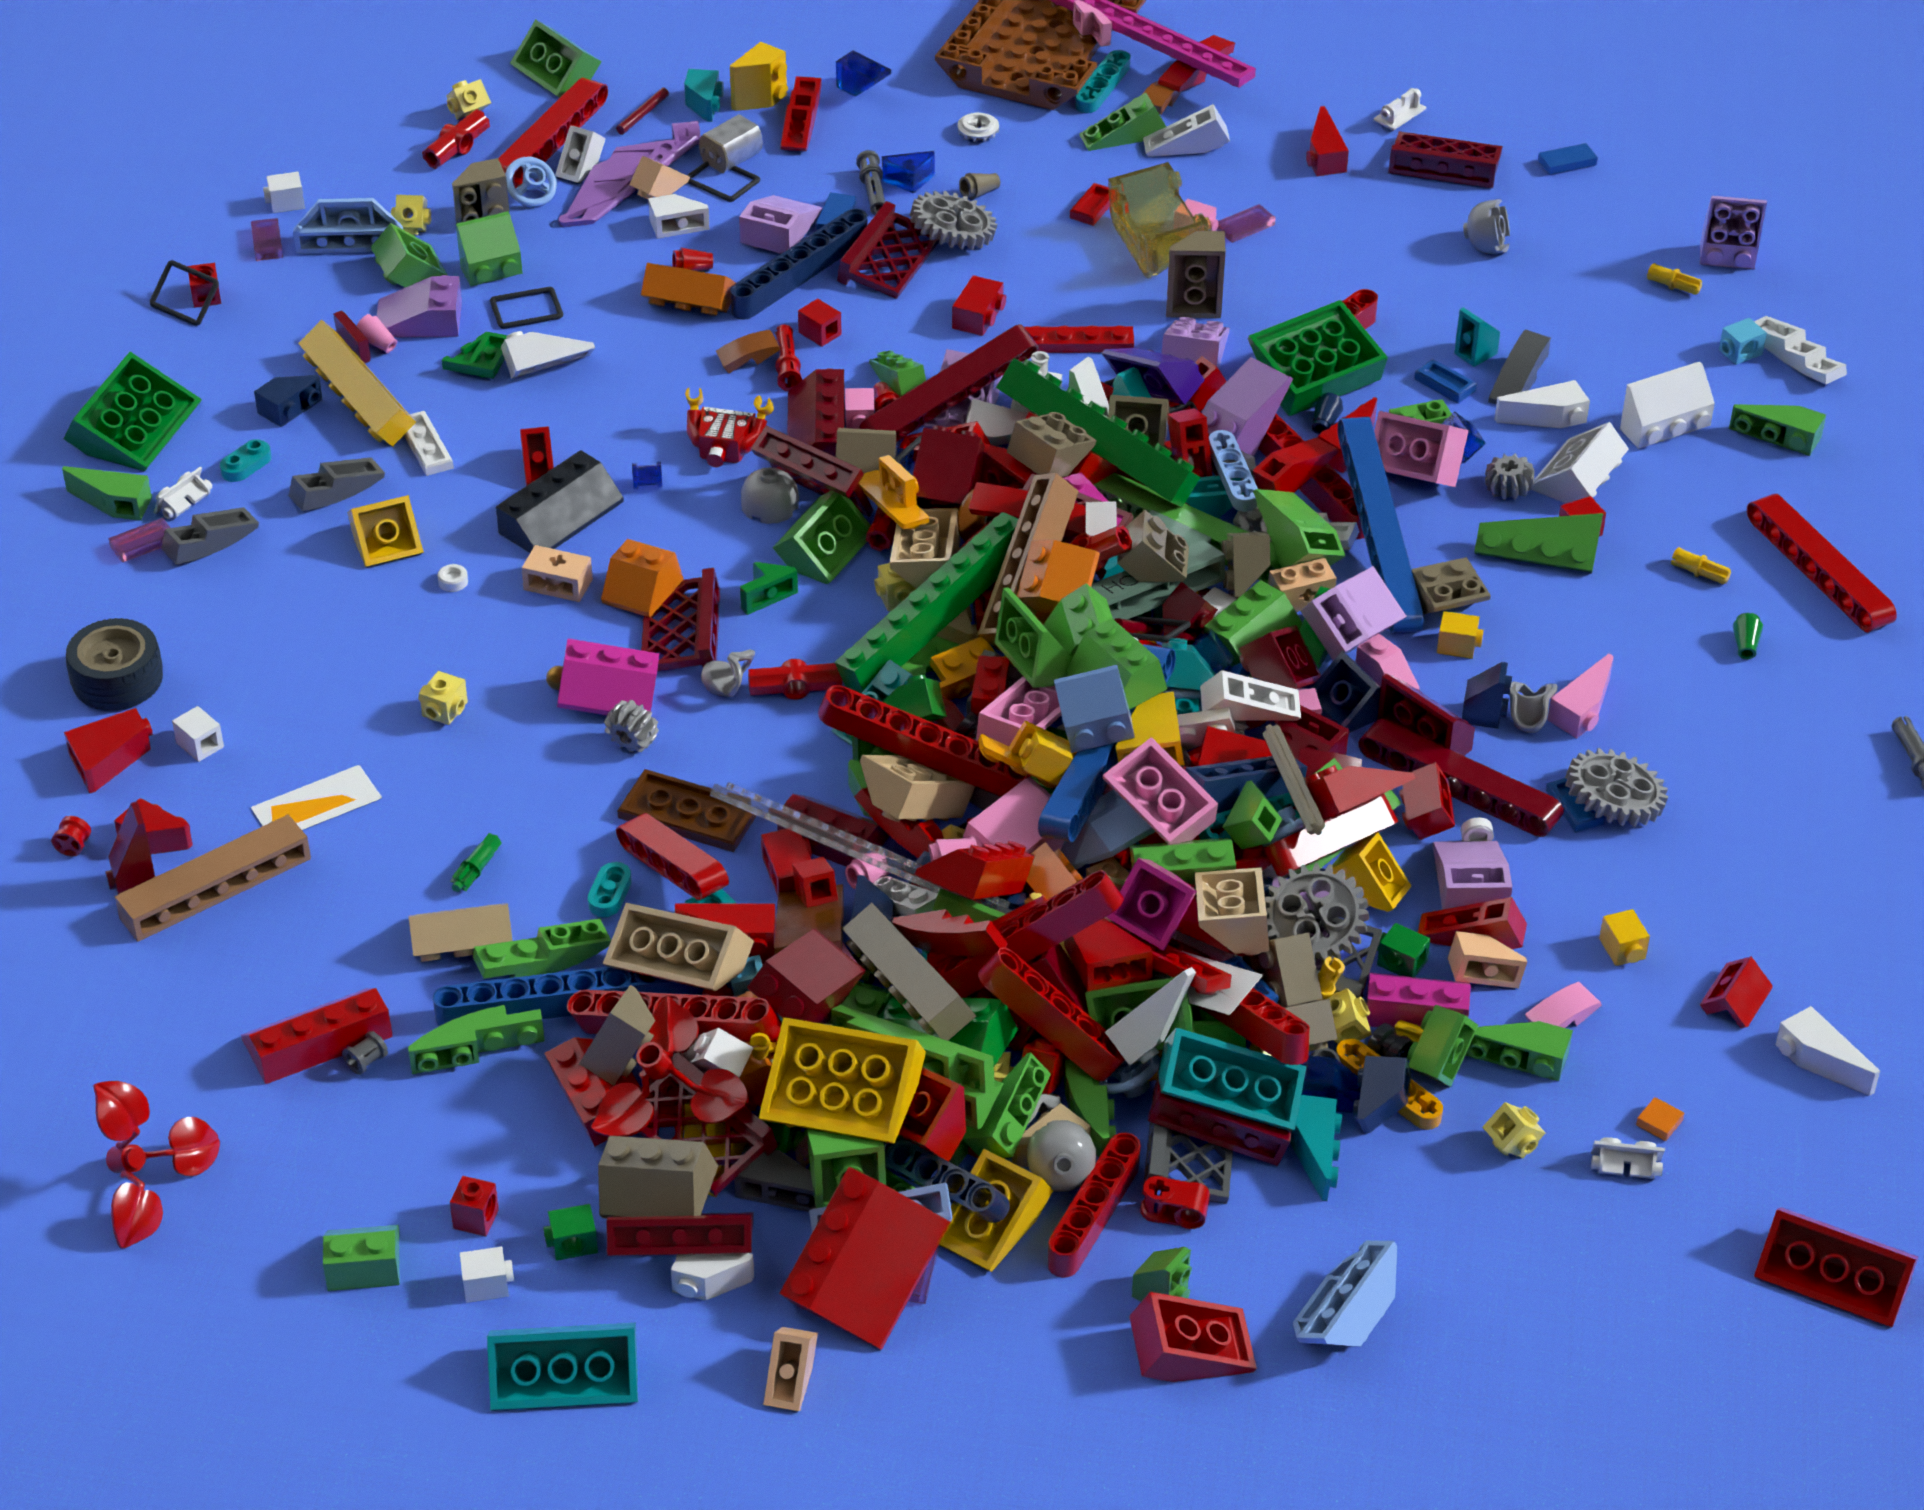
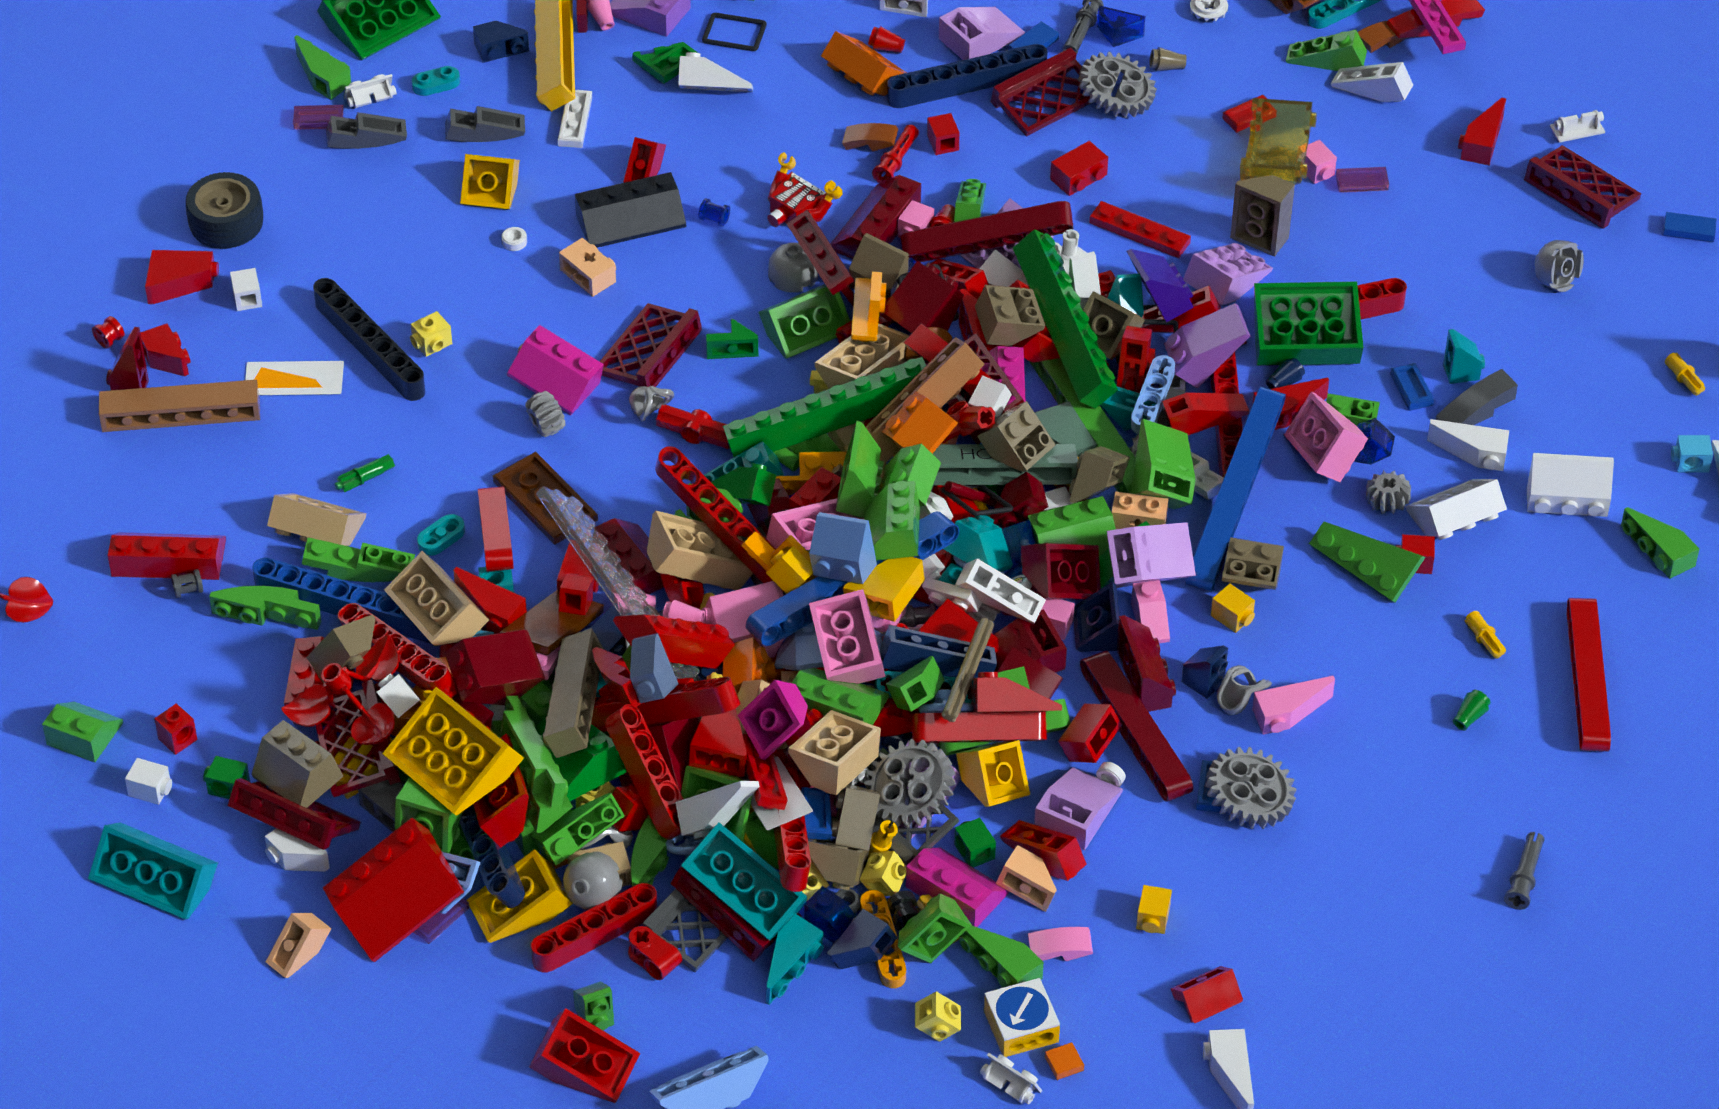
camera: 30 degrees right, 5 degrees up
orange slope [601,539,684,617] -> none
none -> black beam [313,278,425,401]
none -> sand blue slope [630,633,678,703]
none -> piece [984,978,1060,1057]

